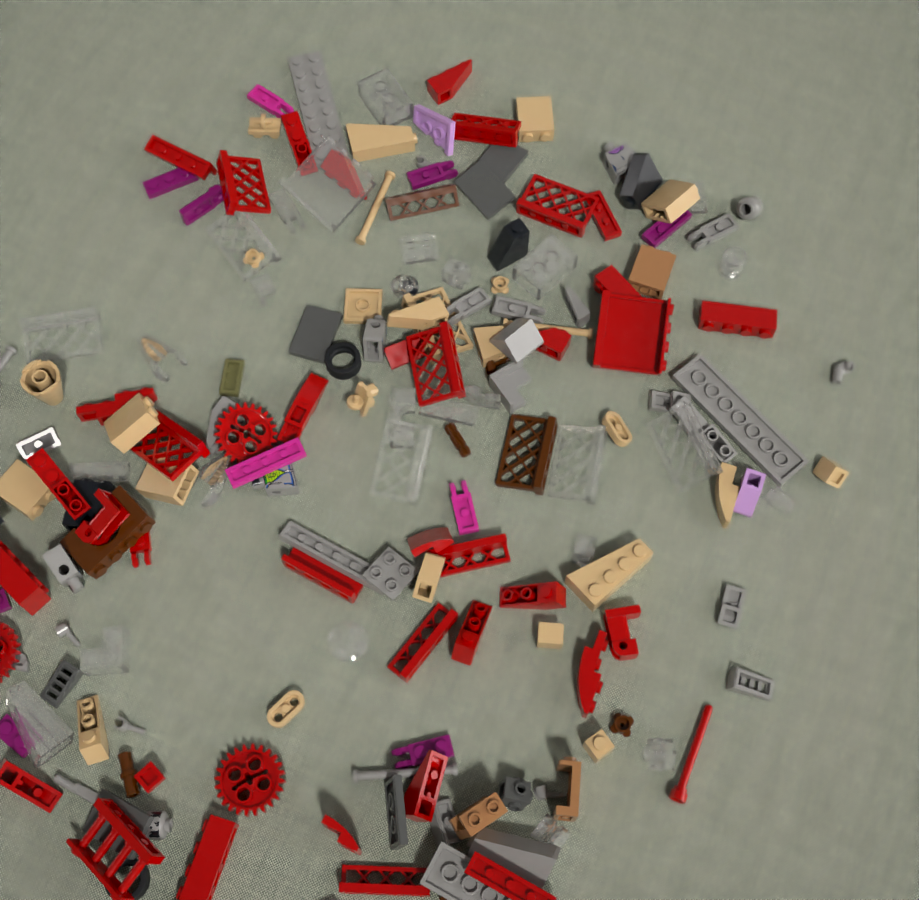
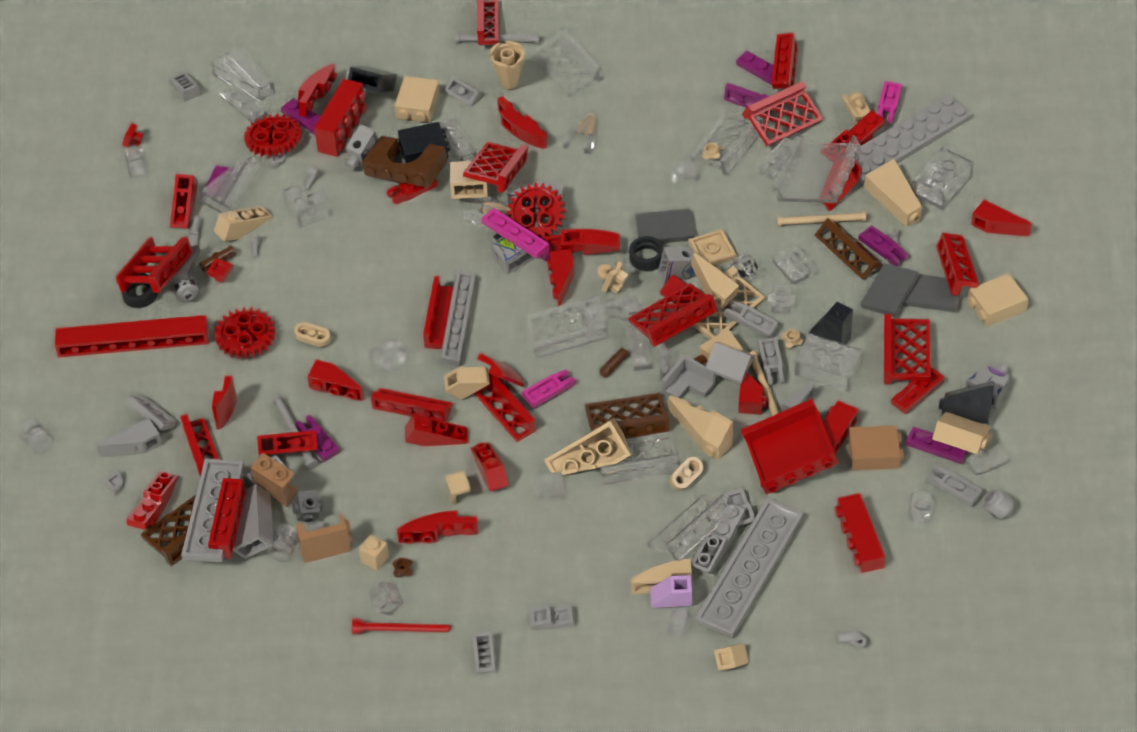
camera: 70 degrees right, 15 degrees down
red slope [26,448,91,520] -> none
dark grey slope [40,660,84,709] -> none
red piece [75,488,130,546] -> none
tan brick [103,393,160,454] -> none
olive plate [219,359,245,397] -> none
light grey hinge [362,547,420,601] -> none
dark grey tile [384,775,408,850] -> none
lavender wing [413,104,456,156] -> none
tan wedge [564,538,654,612] -> none
red piece [603,604,641,661] -> none
none -> red slope [307,359,364,401]
none -> tan wedge [544,418,631,477]
none -> red slope [546,249,574,306]
none -> tan wedge [668,395,733,460]

